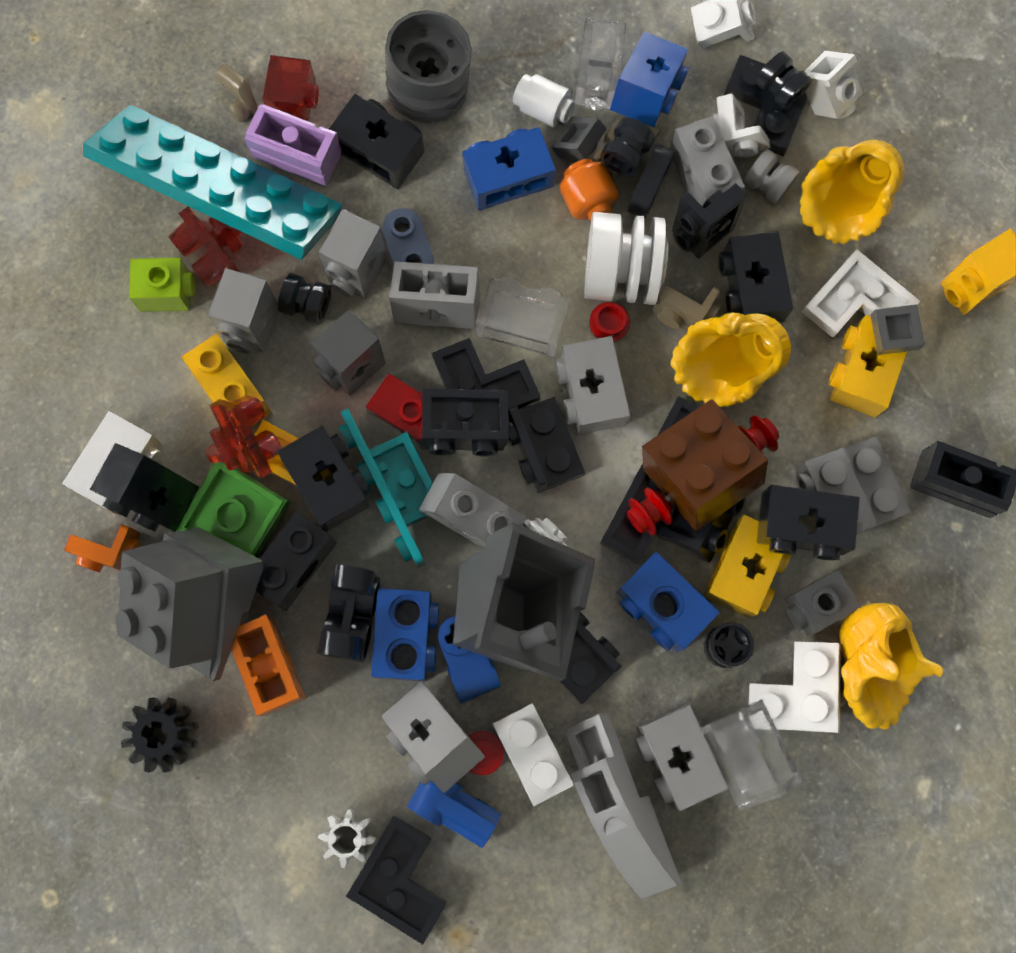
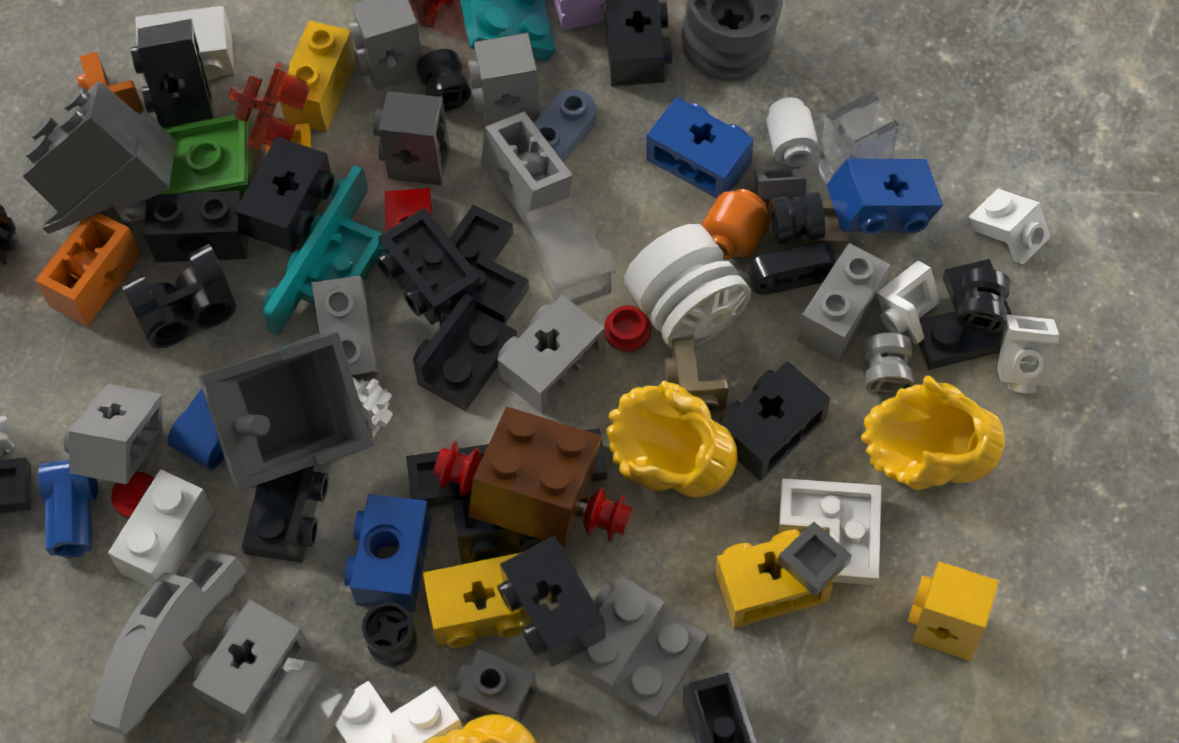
camera: 60 degrees right, 15 degrees down
blue brick [371,588,439,681] -> none
black bracket [672,183,747,259] -> none

